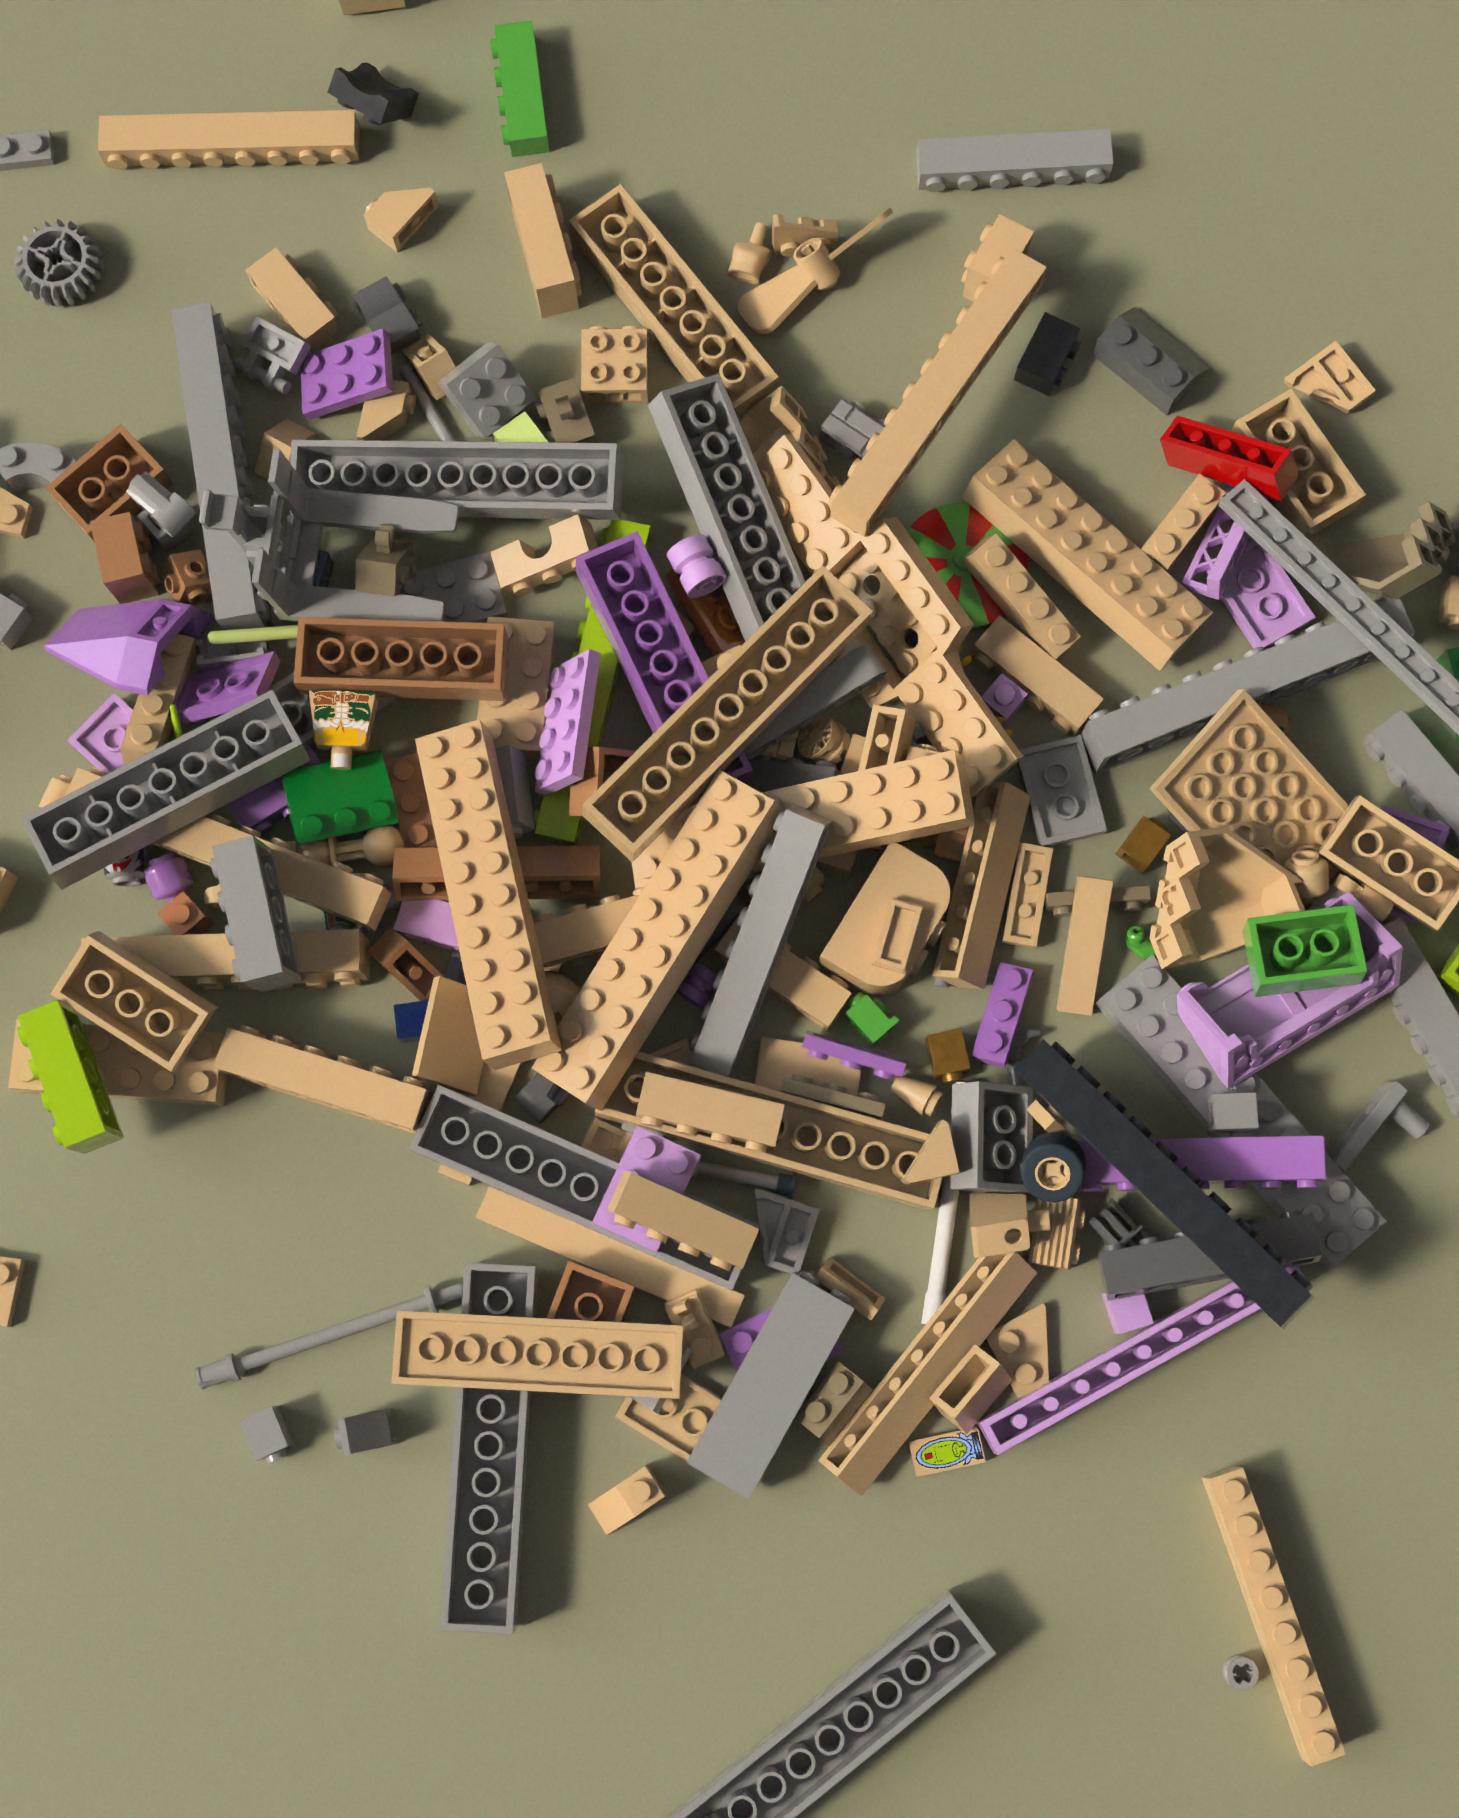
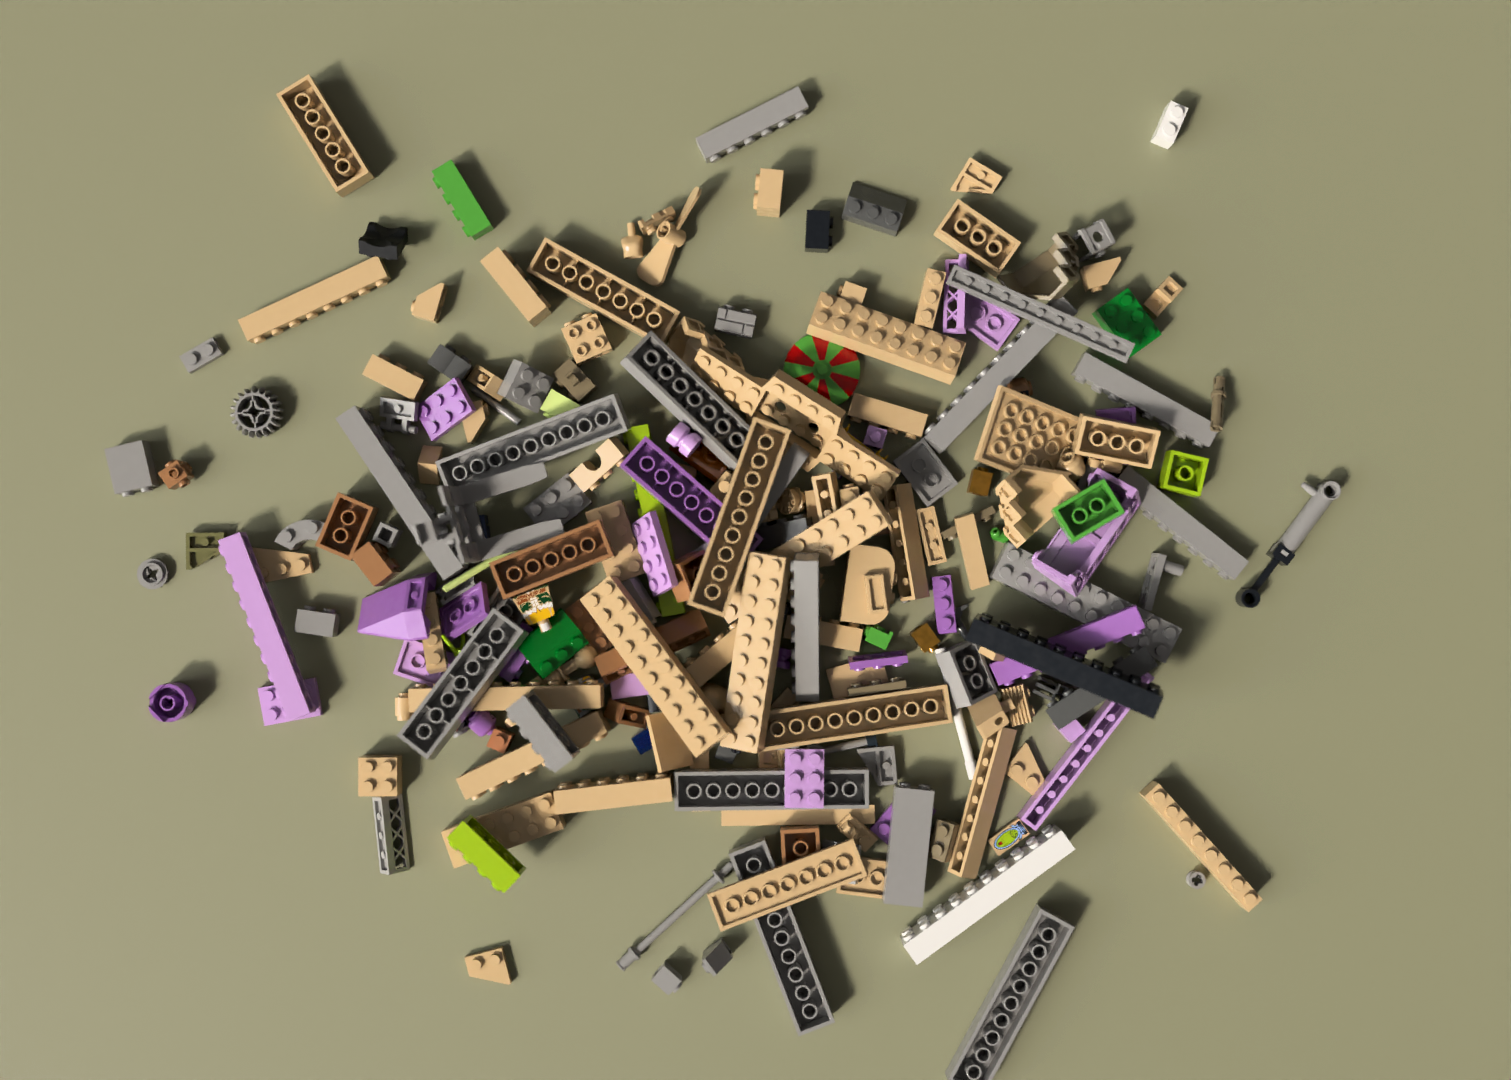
camera: 25 degrees left, 10 degrees up
tan brick [50,931,218,1072] -> none
light grey piece [126,472,196,537] -> none
medium nougat brick [162,549,212,605] -> none
dark tan brick [355,524,417,596] -> none
tan slope [588,1464,666,1535] -> none
tan brick [607,1171,759,1271] -> none
tan brick [636,1072,785,1153] -> none
tan tile [815,1257,885,1321] -> none
tan brick [829,247,1047,537] -> none
tan cone [890,1075,944,1117] -> none
tan slope [901,1119,960,1185] -> none
tan piece [929,1344,1012,1434] -> none
tan brick [961,533,1081,659] -> none
black wheel [1021,1132,1086,1203] -> none
red brick [1160,415,1298,501] -> none
light grey brick [1207,1092,1263,1133] -> none
none -> tan brick [836,281,867,305]
none -> white brick [900,824,1075,965]

